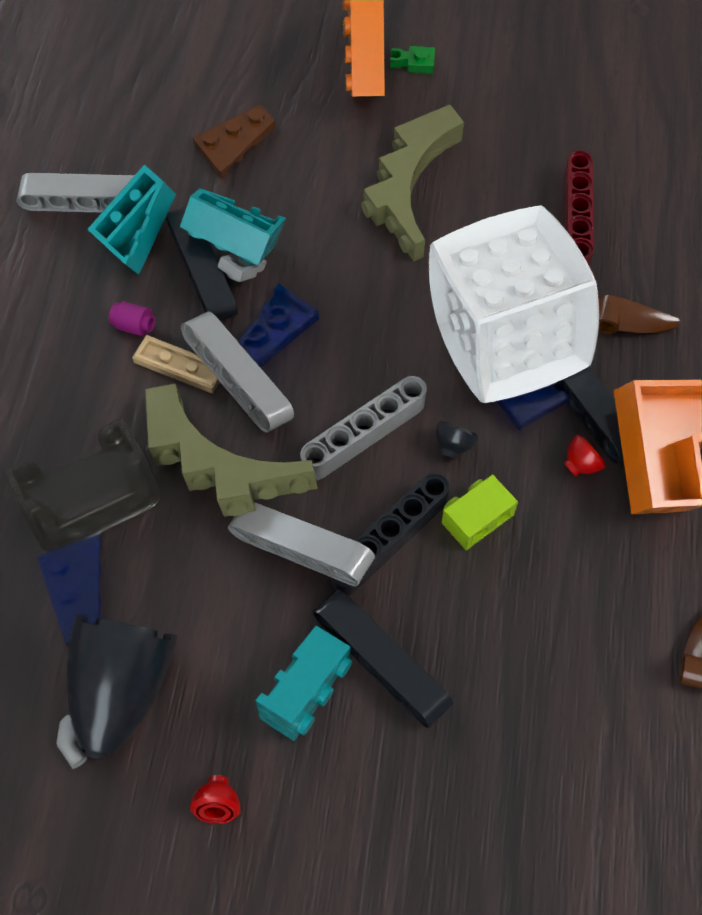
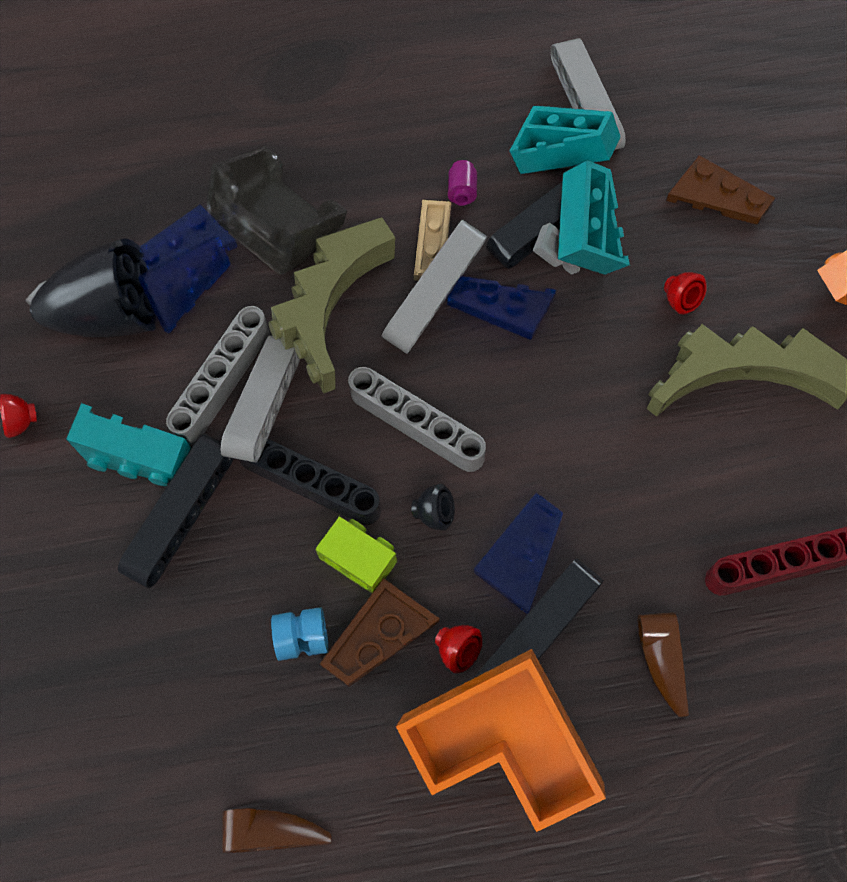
camera: 75 degrees right, 5 degrees up
white piece [429,205,599,403] -> none
none -> clear blue wing [138,236,231,333]
none -> light grey beam [166,306,270,446]
none -> dark azure wheel [271,607,328,661]
none -> reddish brown wing [320,579,440,687]
none -> red brick [664,272,707,315]

